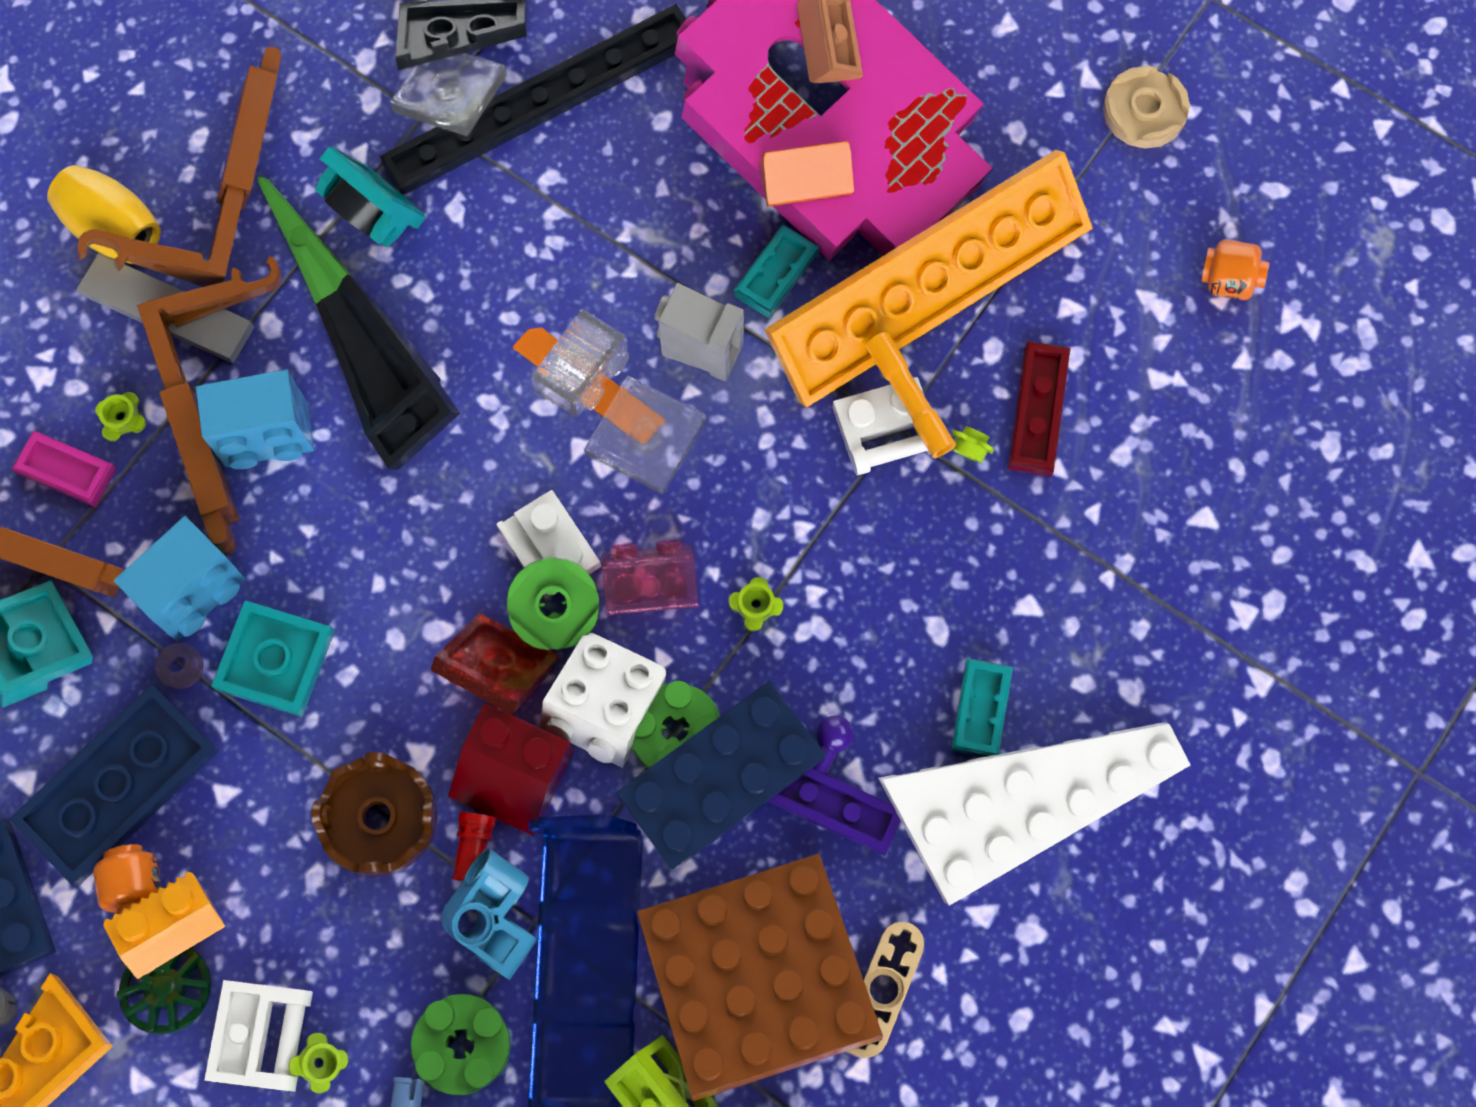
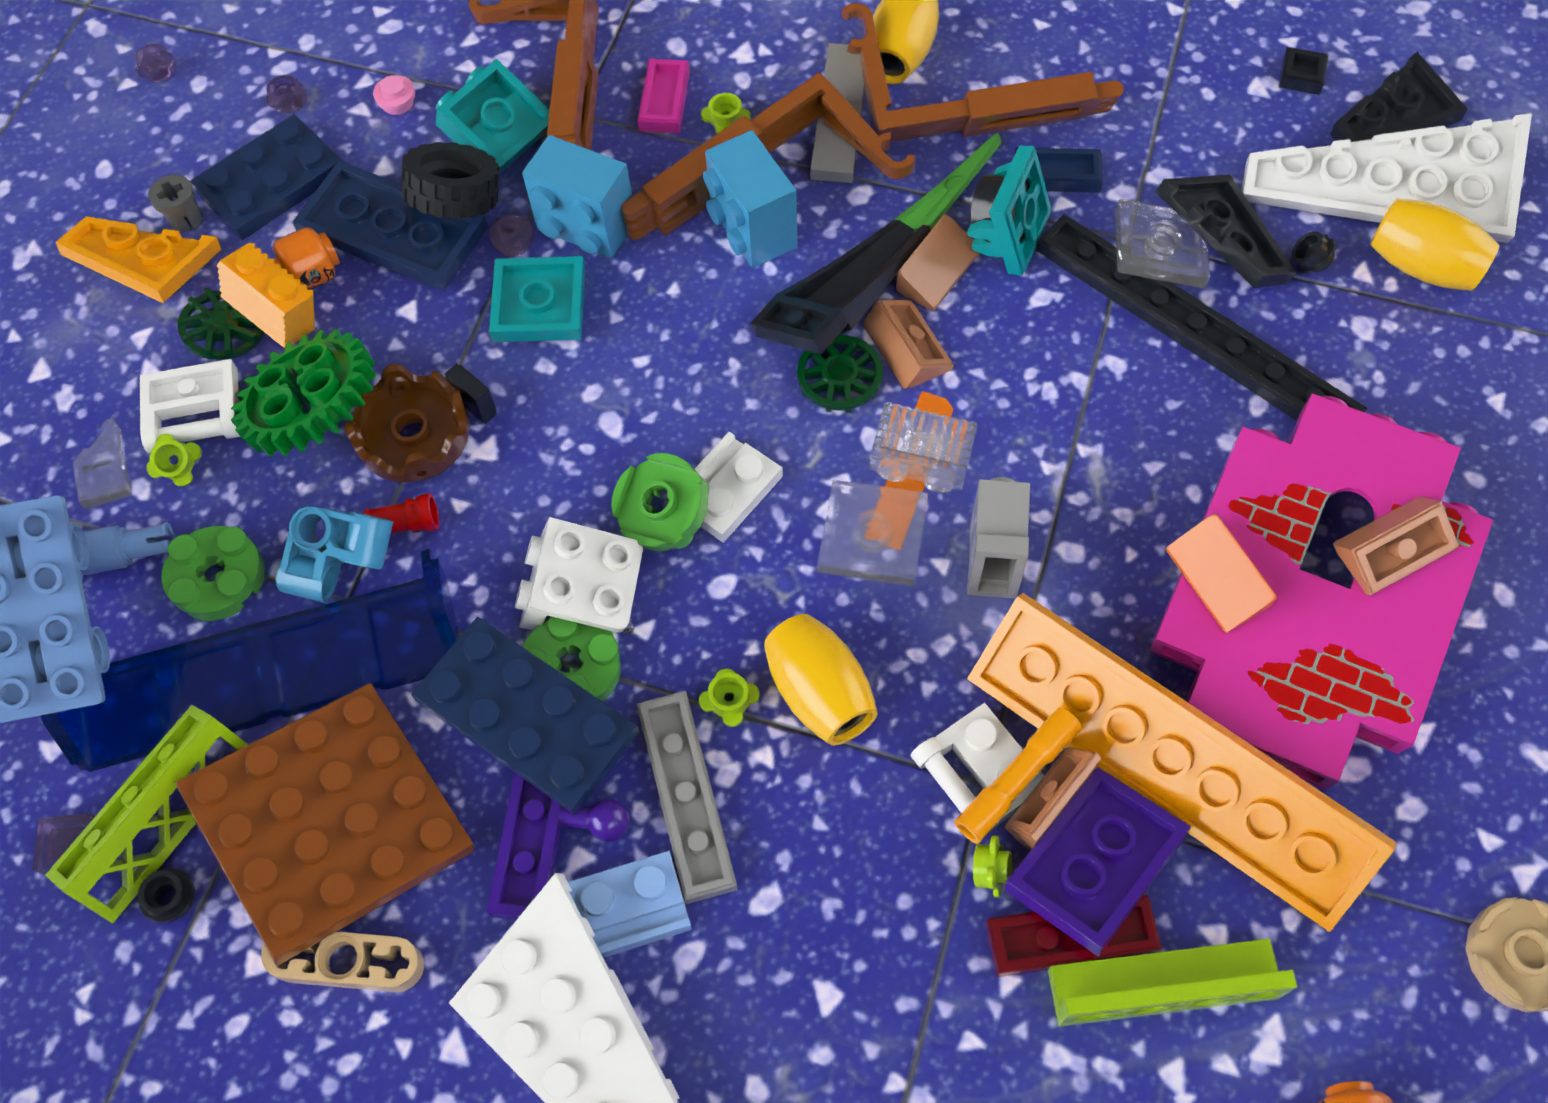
camera: 75 degrees right, 10 degrees down
clear red plate [431,613,559,715] -> none
dark red slope [448,703,574,836] -> none
clear pink bracket [601,539,699,615] -> none
teal plate [734,224,819,319] -> none
teal plate [950,658,1013,757] -> none
none -> green gear [231,329,376,456]
none -> black tyre [402,142,500,219]
none -> black tile [444,363,497,424]
none -> light blue plate [568,851,692,958]
none -> light grey tile [637,691,738,905]
none -> yellow piece [764,614,878,746]
none -> dark green wheel [797,335,883,413]
none -> nougat slope [863,300,954,389]
none -> nougat slope [896,214,979,312]
none -> nougat slope [1005,747,1102,851]
none -> dark purple plate [1005,767,1191,957]
none -> dark blue tile [1014,147,1103,193]
none -> lime fence [1048,939,1298,1027]

